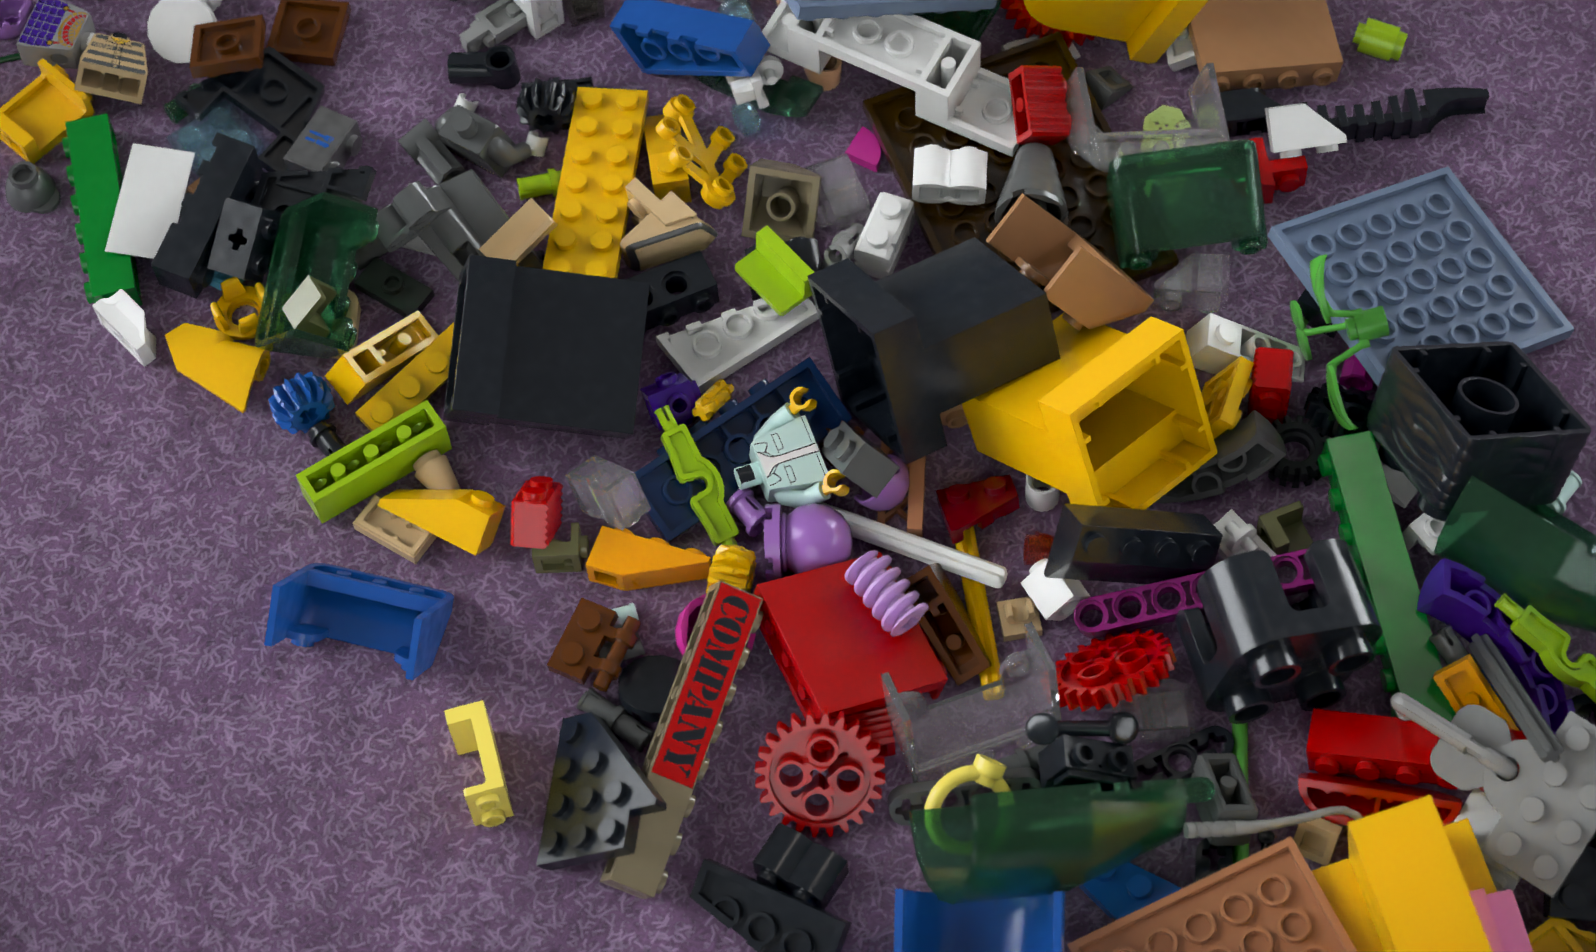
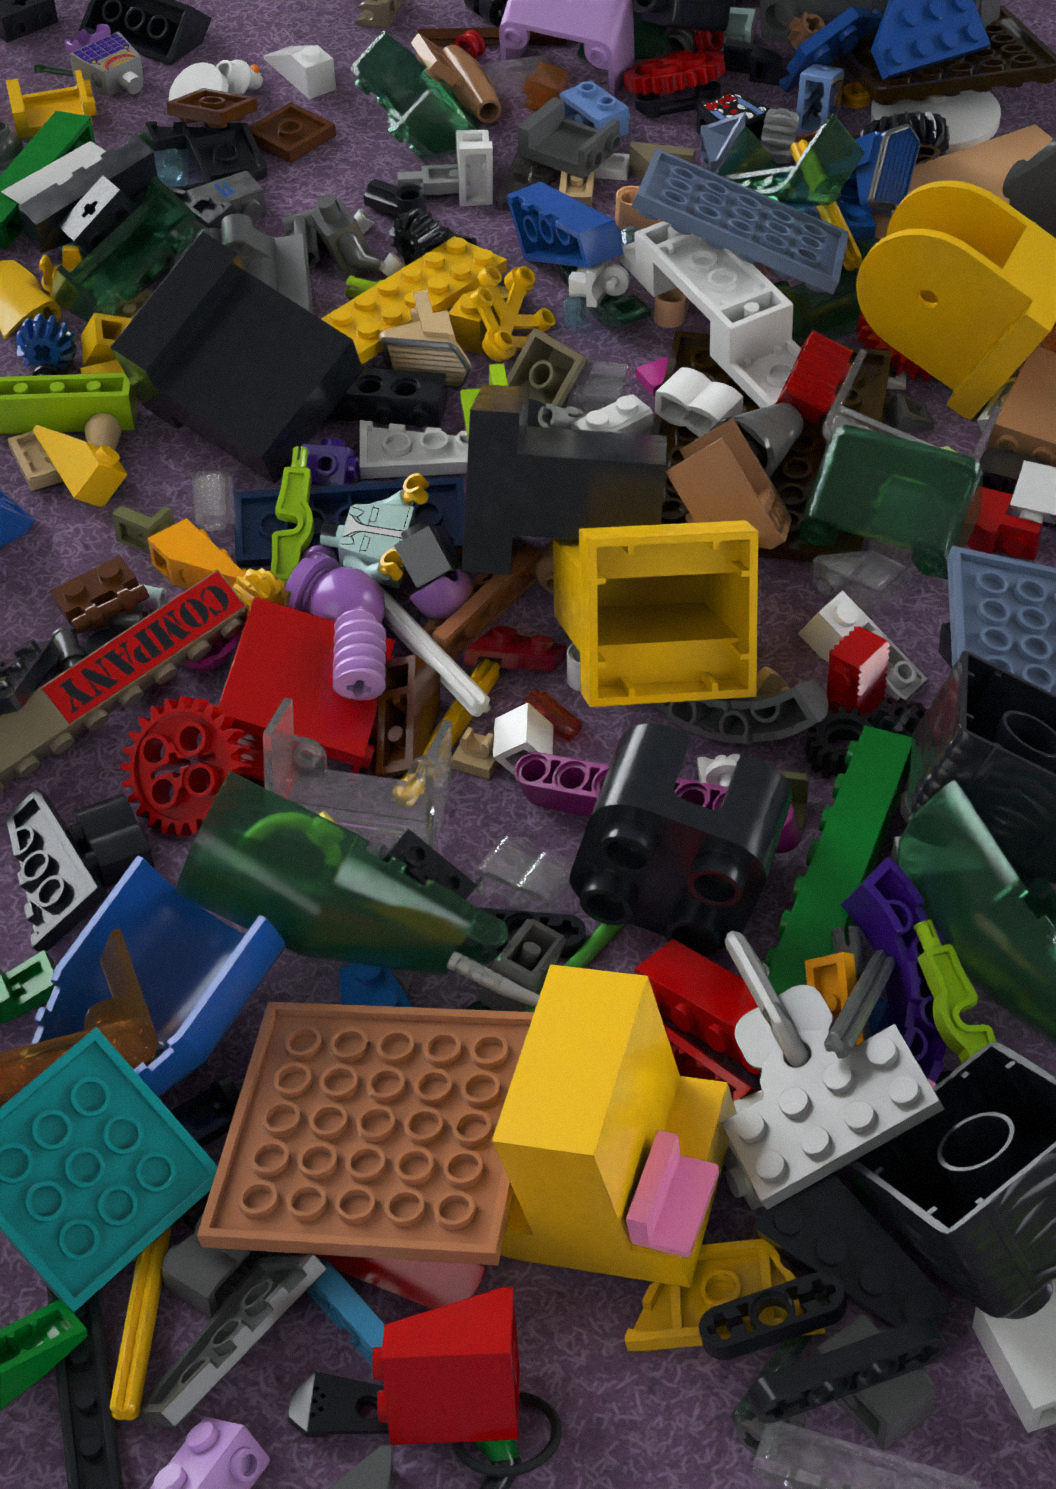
camera: 30 degrees right, 15 degrees down
tan torso [74,32,148,104] -> none
olive panel [282,275,337,343] -> none
tan panel [479,198,558,265] -> none
red brick [510,476,564,549] -> none
yellow axle [692,379,734,421] -> none
black bar [1025,712,1139,745] -> none
black slope [1044,504,1223,584] -> none
red gear [1047,629,1177,712] -> none
yellow plate [1201,356,1254,439] -> none
bright green plant [1290,254,1390,430] -> none

